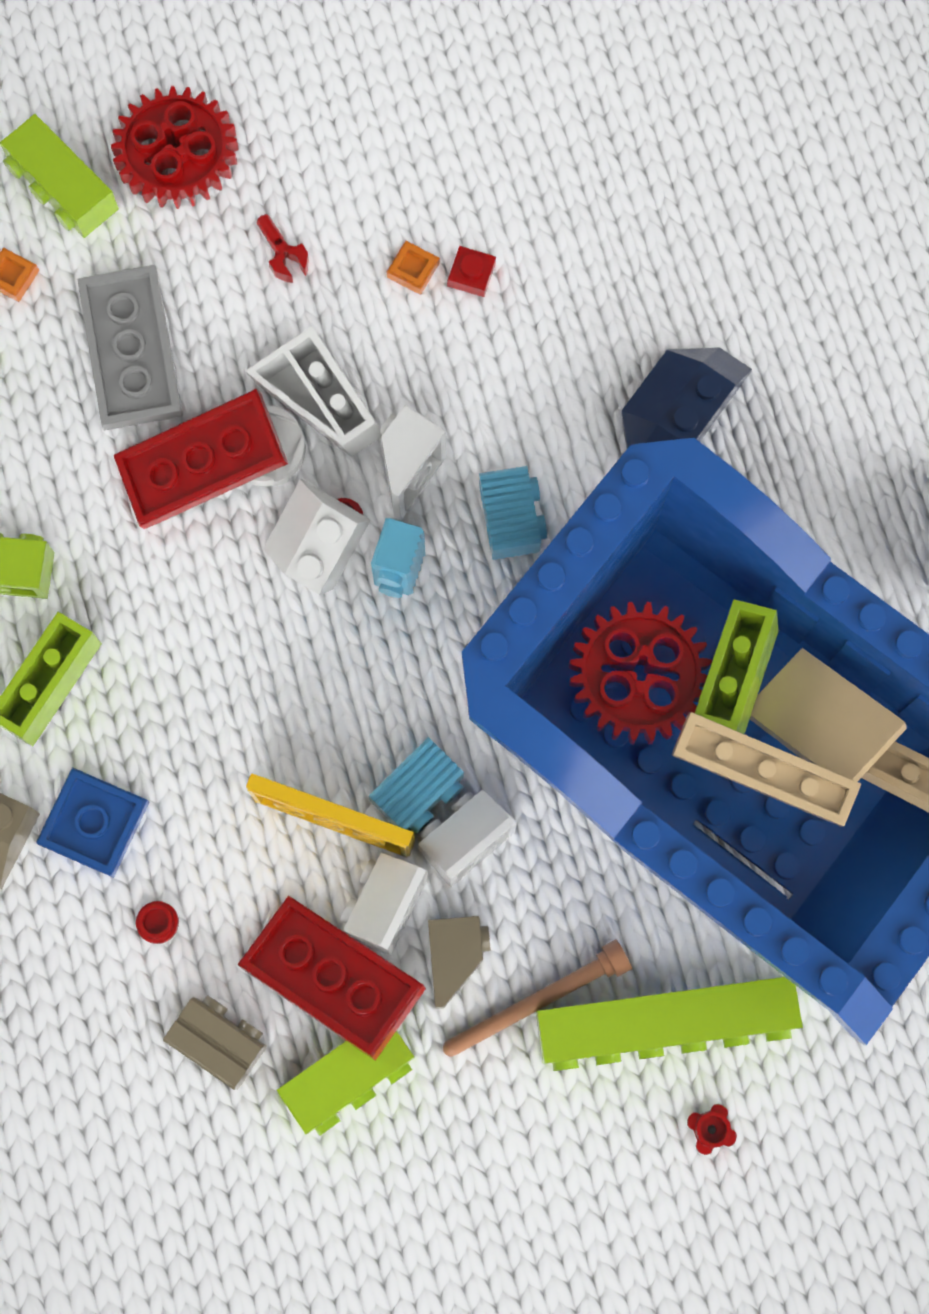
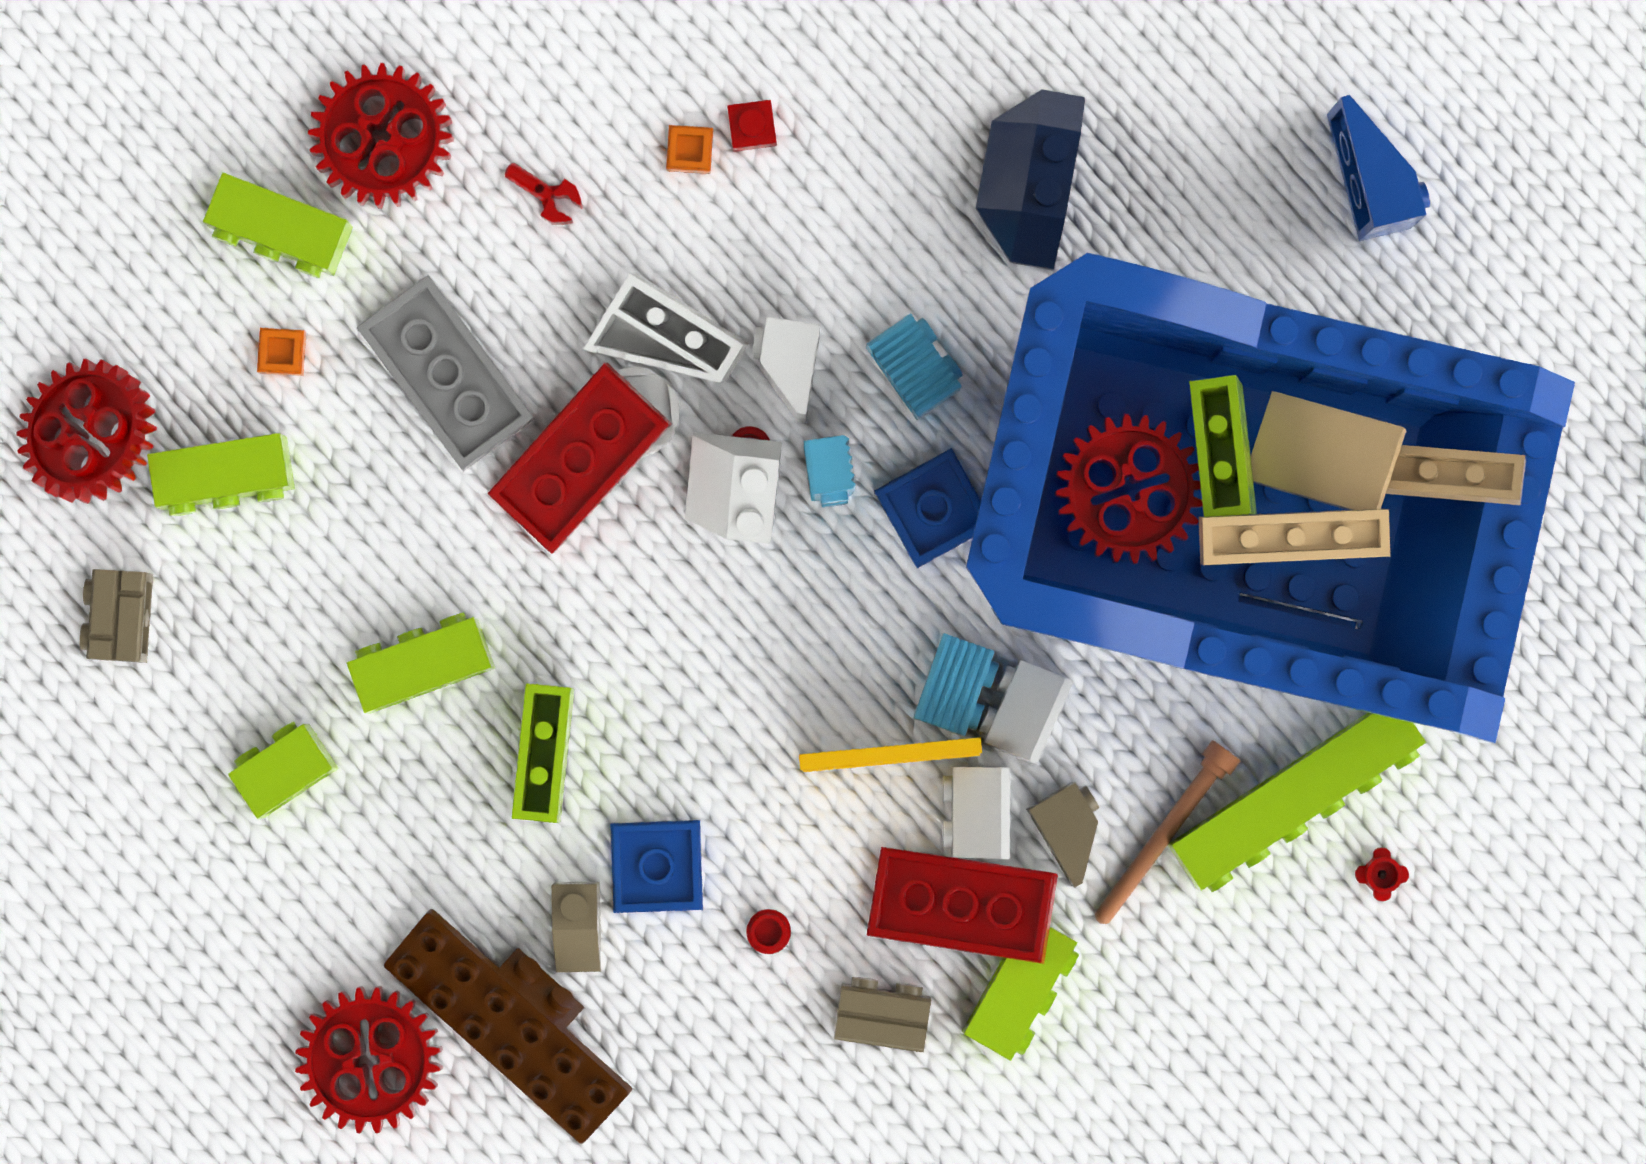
camera: 30 degrees left, 10 degrees up
none -> blue tile [874,448,981,569]

